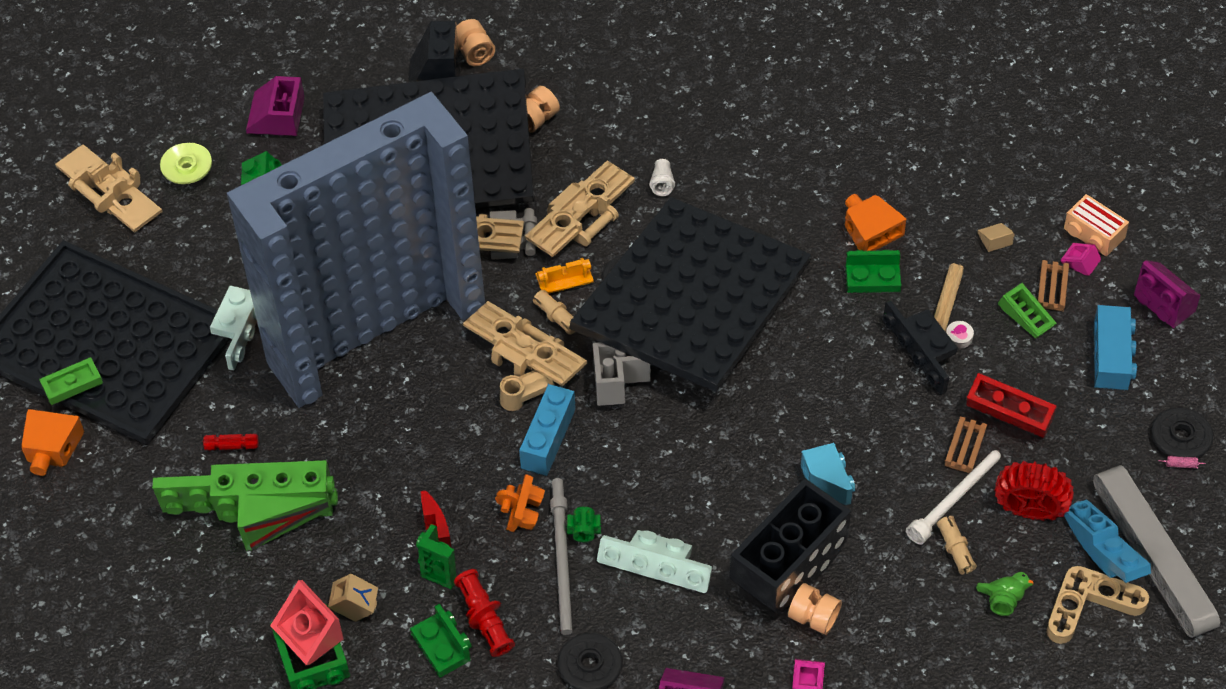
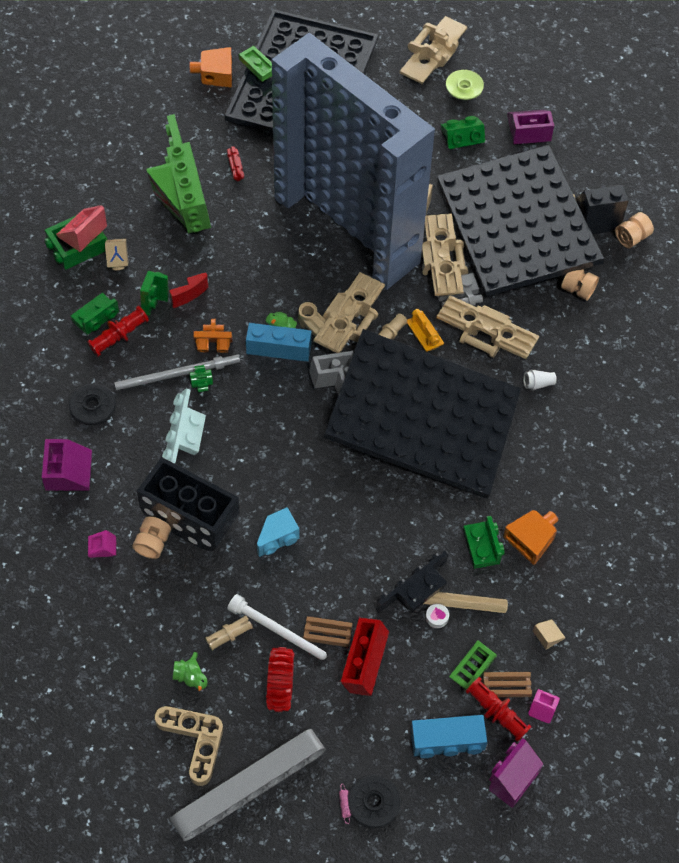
camera: 75 degrees right, 5 degrees up
brick [1064,194,1129,257] -> none
dark azure slope [1064,500,1151,583] -> none
none -> bright green animal [265,312,297,328]
none -> red piece [465,677,532,742]

